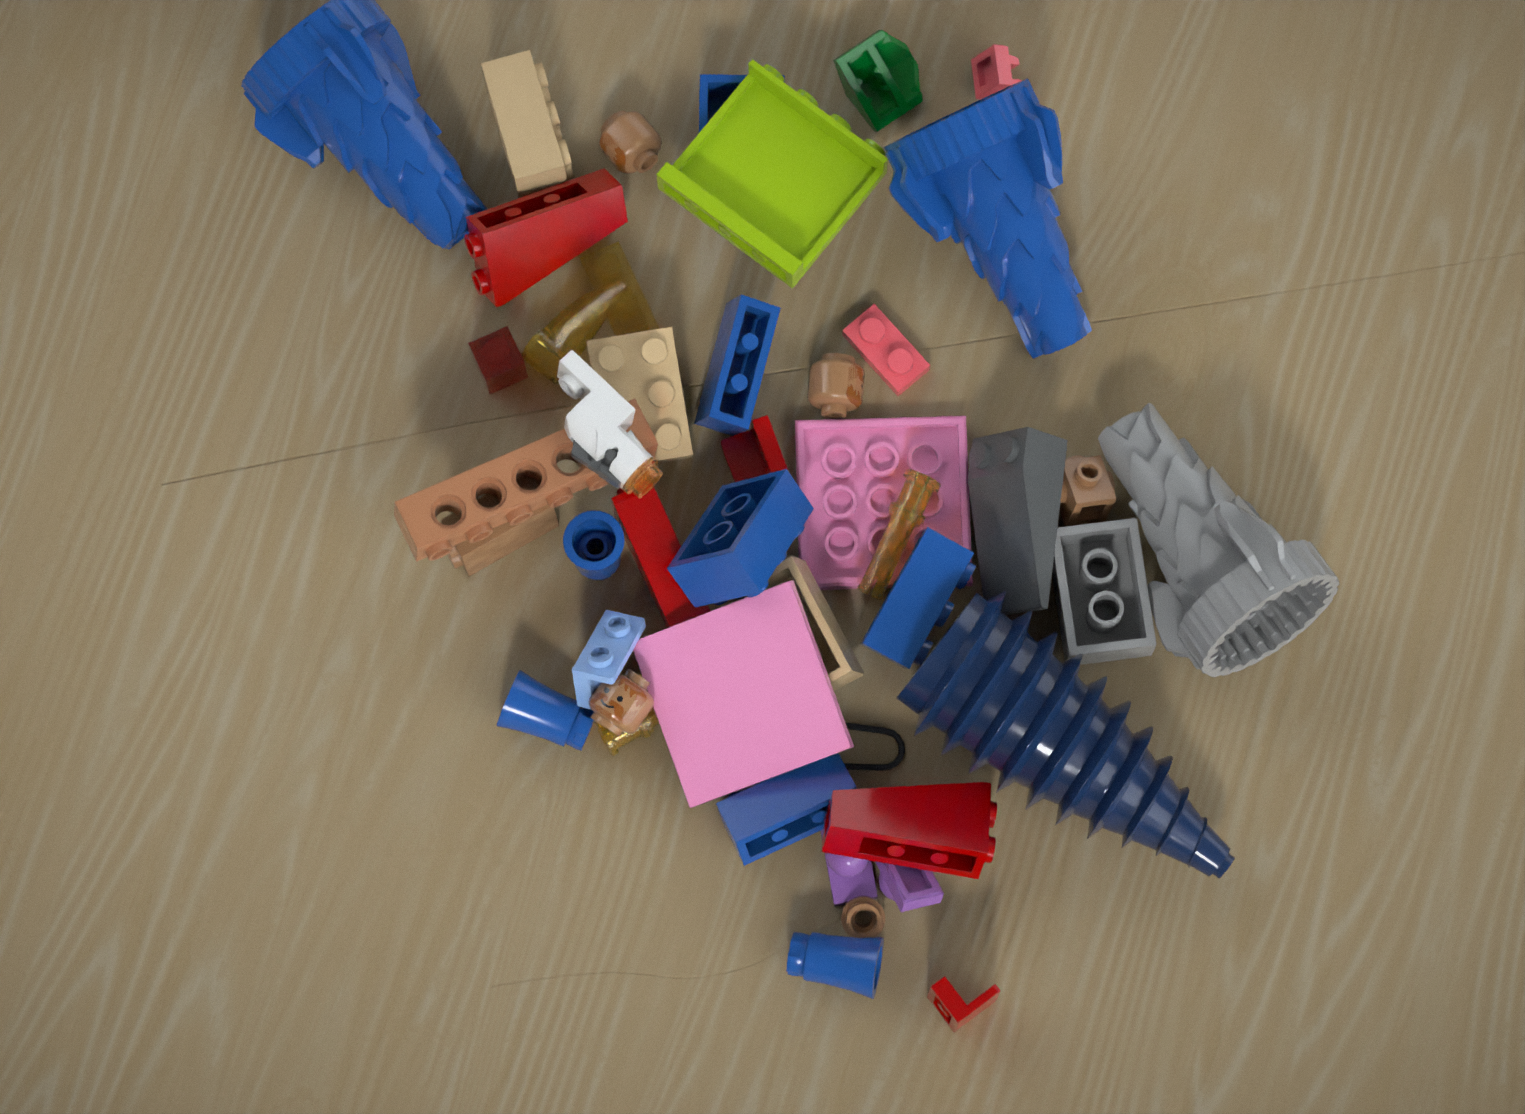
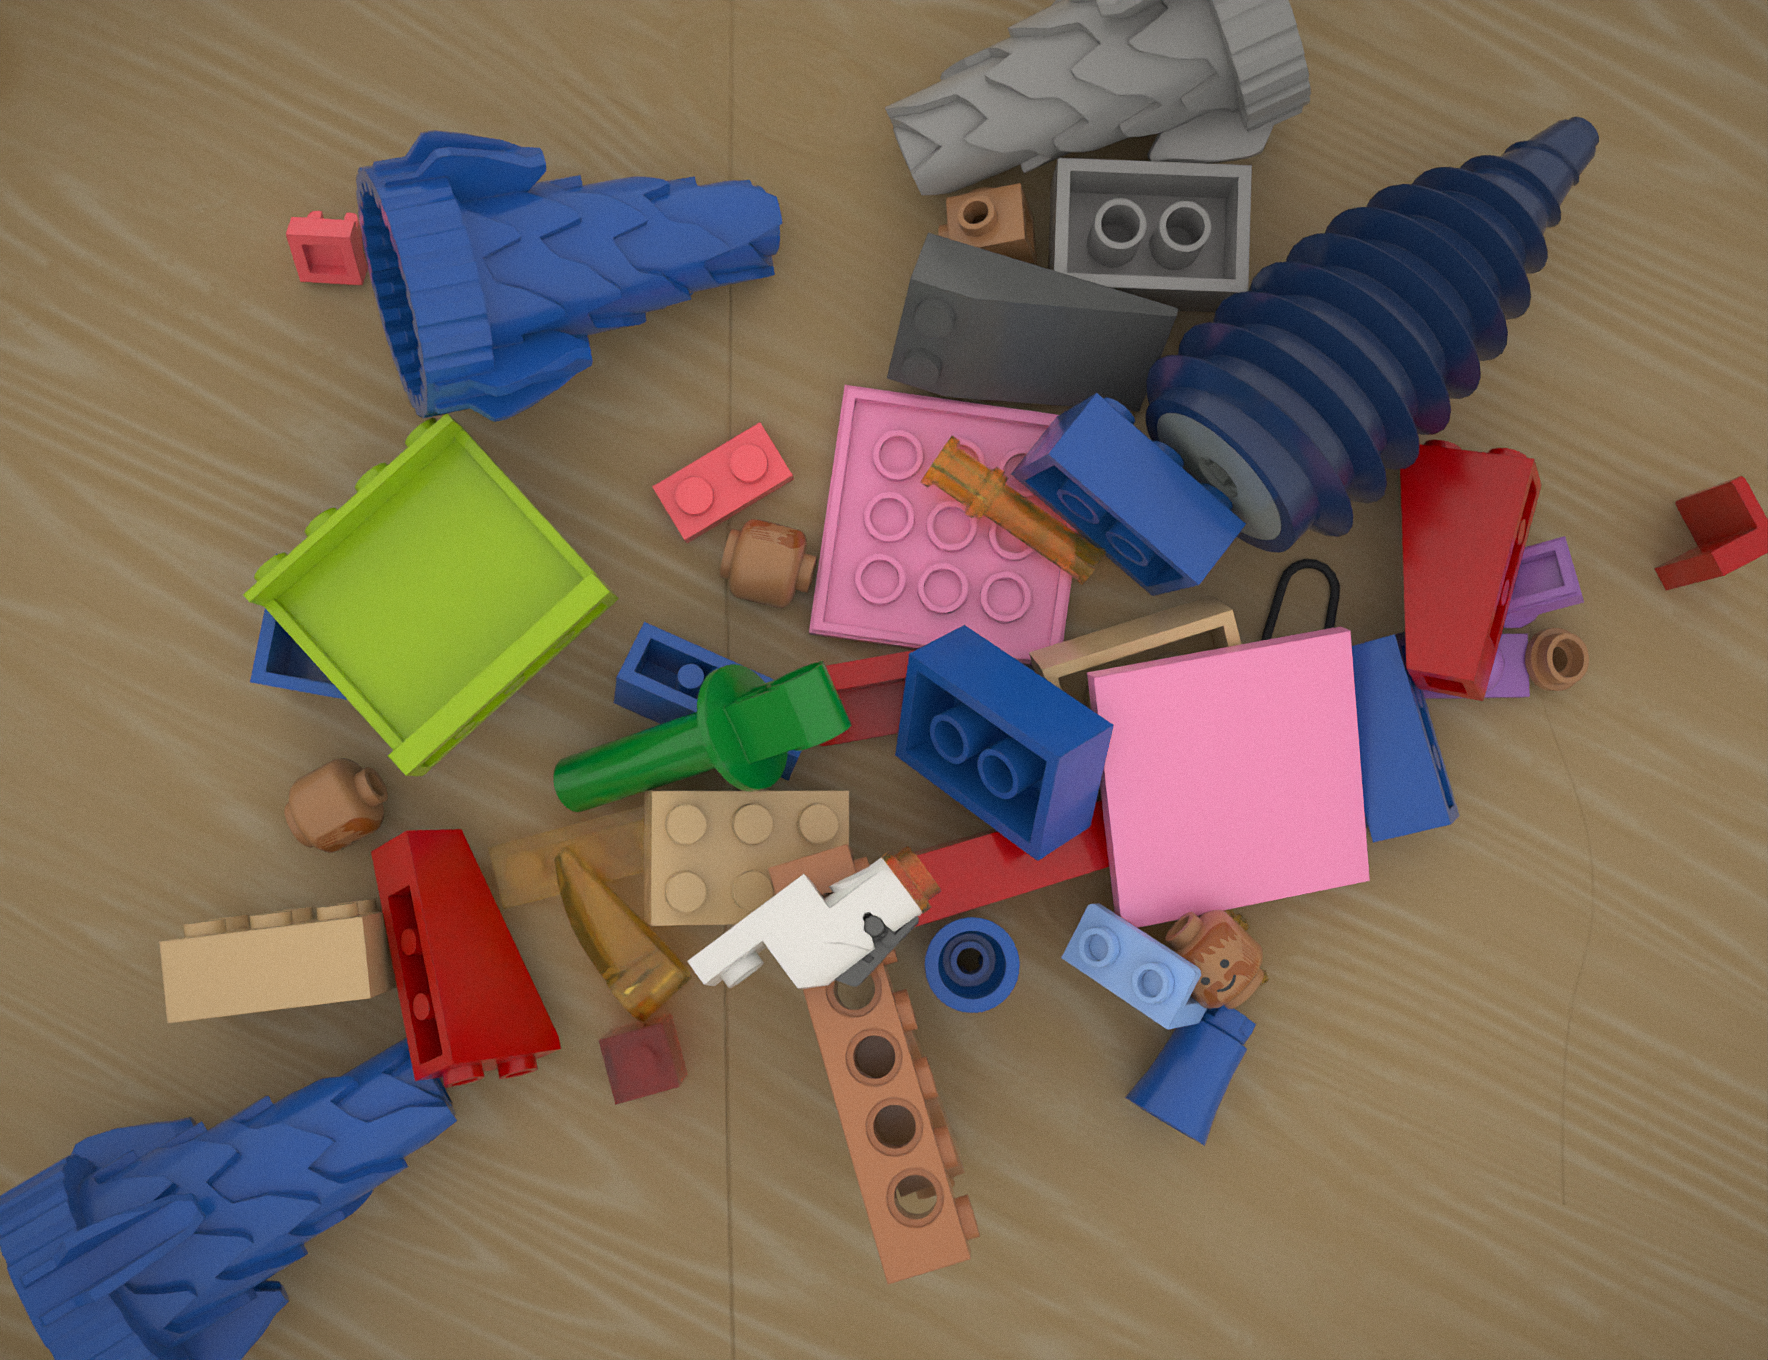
camera: 85 degrees left, 10 degrees up
blue plant [786,932,884,999] -> none
green slope [833,30,923,132] -> none
none -> green piece [553,661,852,812]

